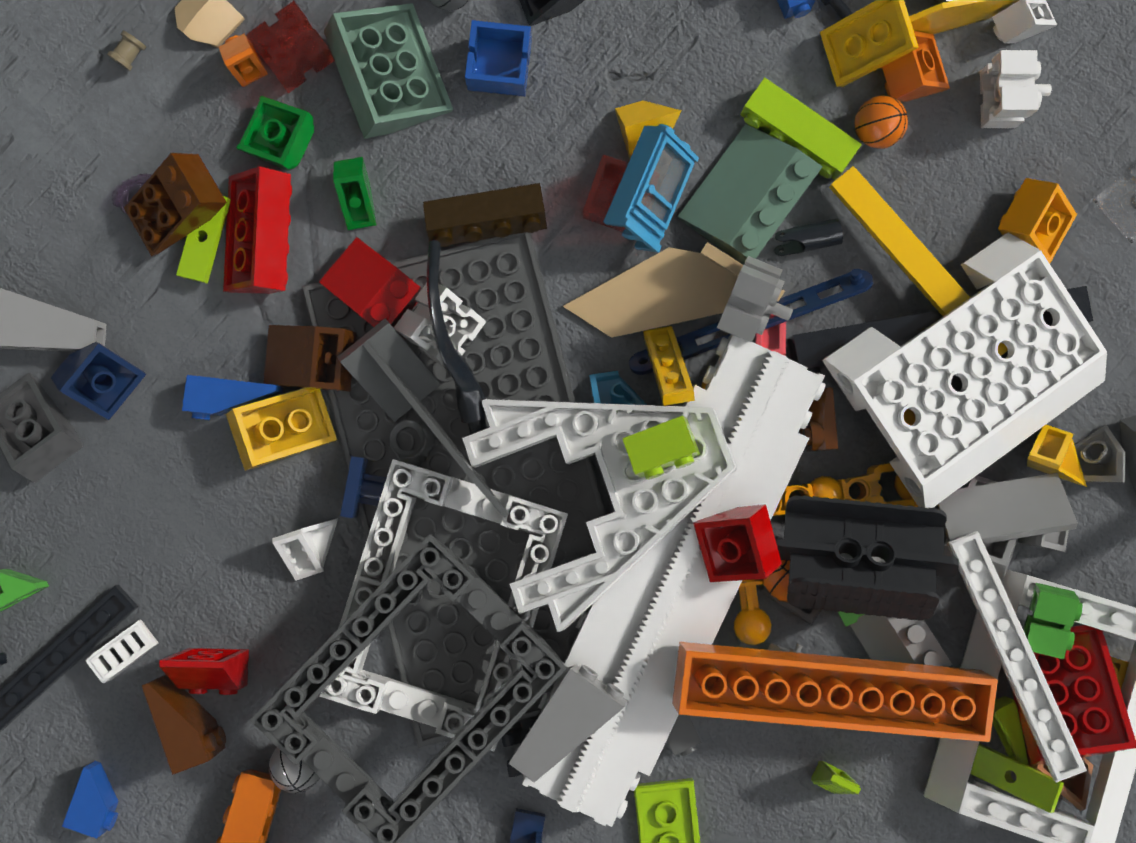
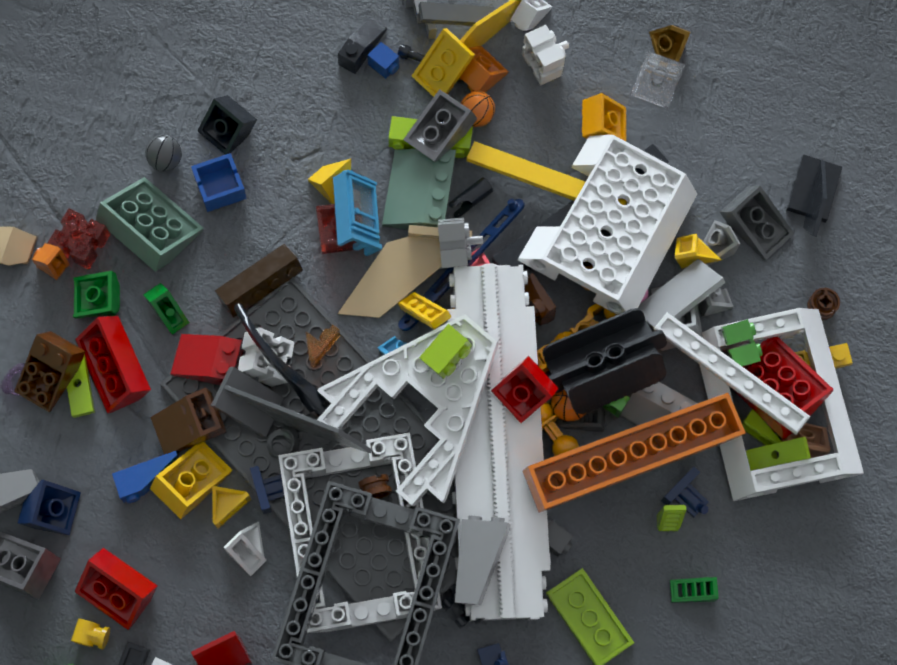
camera: 30 degrees left, 15 degrees down
none -> yellow piece [71,619,110,650]
none -> red slope [75,548,158,630]
none -> yellow slope [212,486,251,529]
none -> clear orange slope [306,324,340,368]
none -> reddish brown wheel [358,474,392,499]
none -> flat silver slope [403,89,477,162]
none -> dark blue piece [661,467,709,518]

